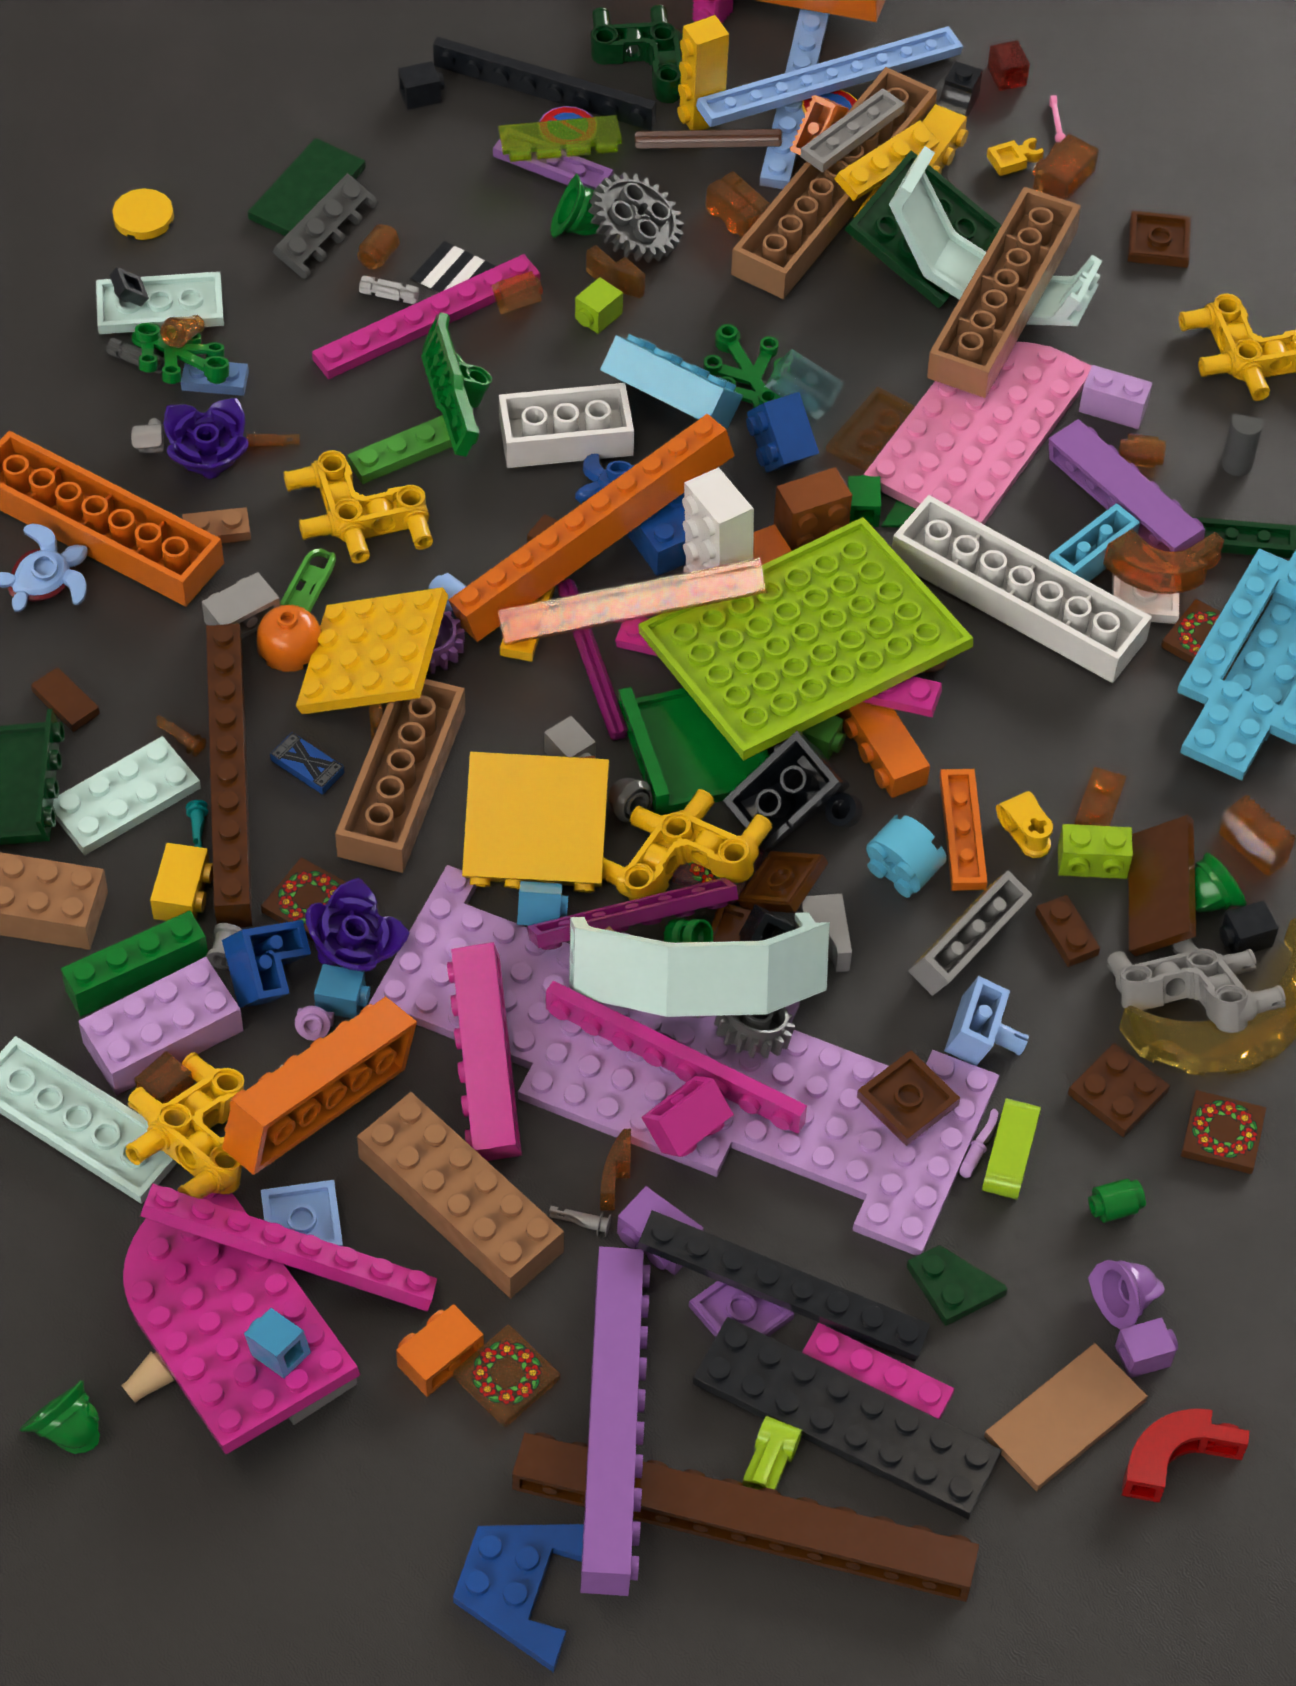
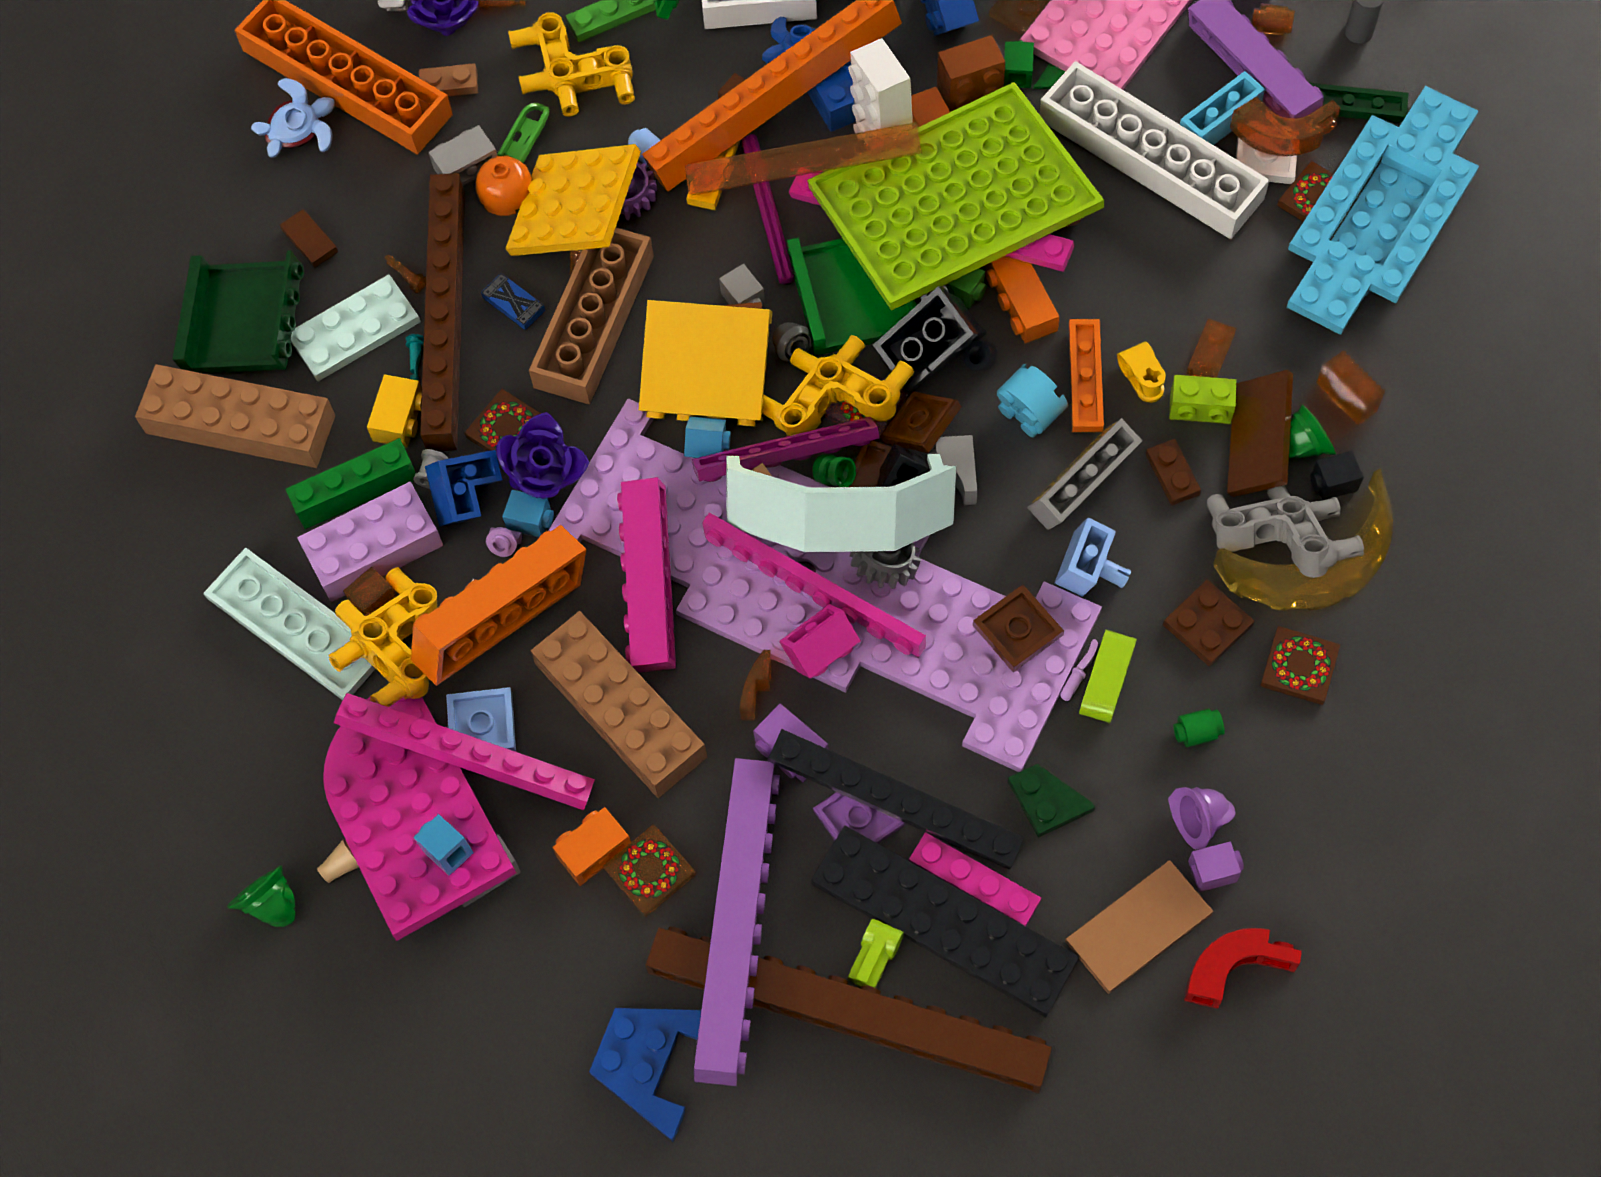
camera: 10 degrees right, 10 degrees up
light grey piece [549,1206,611,1237] -> none

